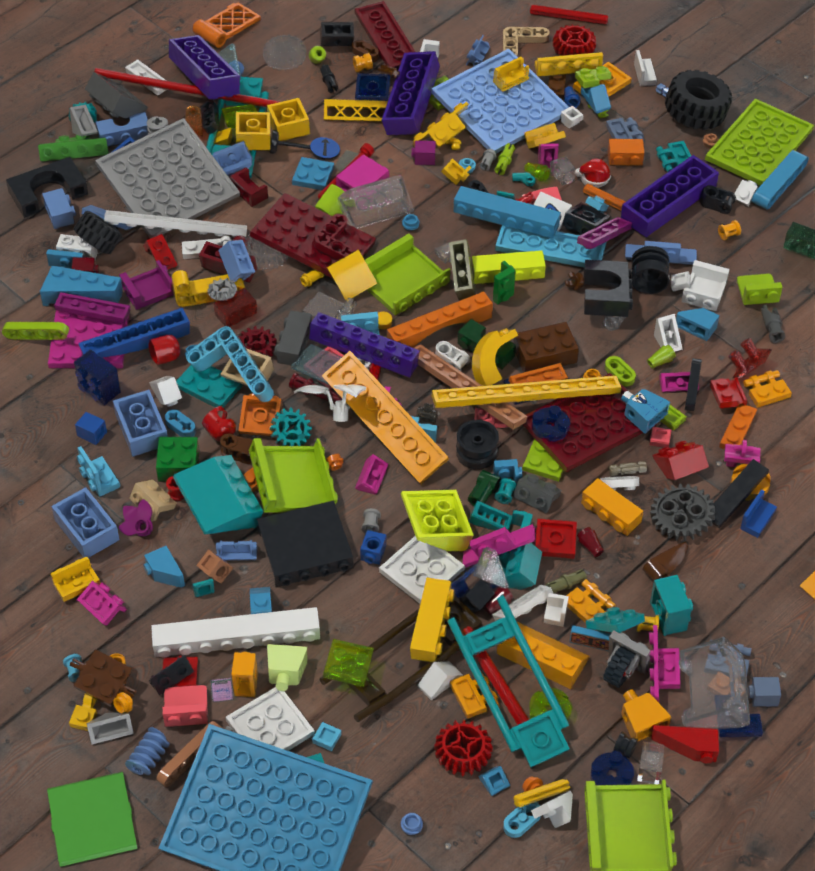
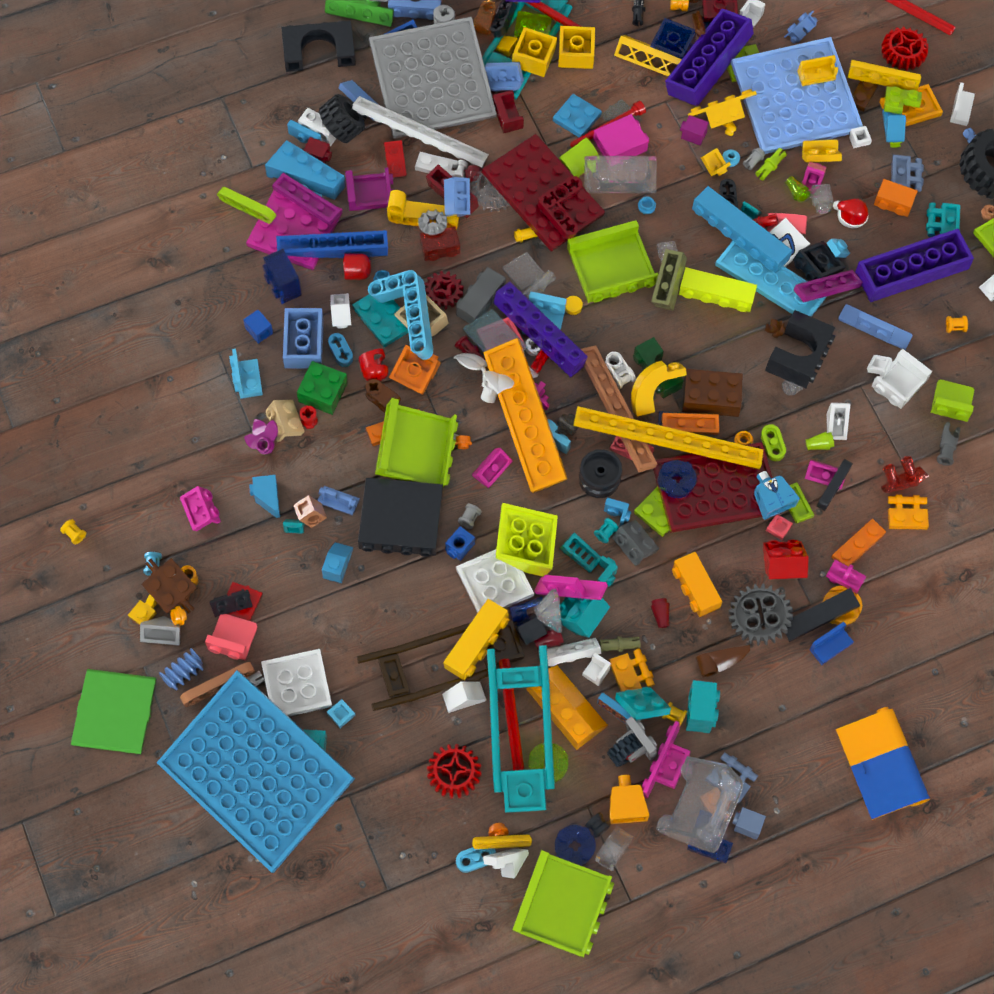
camera: 20 degrees right, 15 degrees up
medium blue brick [42,188,76,229] -> none
medium blue brick [51,487,120,558] -> none
yellow bracket [51,557,100,602] -> none
white brick [151,607,320,658] -> none
teal slope [173,455,264,535] -> none
clear light blue tile [210,678,234,702] -> none
light orange brick [231,652,258,697] -> none
yellowish green torso [267,644,307,691] -> none
teal gear [269,407,312,446] -> none
piece [270,130,340,159] -> none
clear neon green plate [323,639,374,687] -> none
yellow slope [327,250,377,301] -> none
orange arch [387,291,493,348] -> none
medium blue plate [401,813,423,835] -> none
light orange plate [450,671,500,719] -> none
dark green piece [468,470,501,507] -> none
dark azure slope [478,766,510,796] -> none
green bracket [493,261,516,305] -> none
tan beam [503,27,550,57] -> none
teal arm [512,172,536,186] -> none
red plate [535,519,577,559] -> none
blue cone [564,86,581,108] -> none
orange axle [583,184,626,211] -> none
white plate [600,476,639,490] -> none
dark tan axle [609,461,647,476] -> none
black wheel [632,246,670,294] -> none
red slope [651,725,719,764] -> none
dark azure slope [676,308,720,341] -> none
black piece [701,185,736,214] -> none
red plate [710,378,747,408] -> none

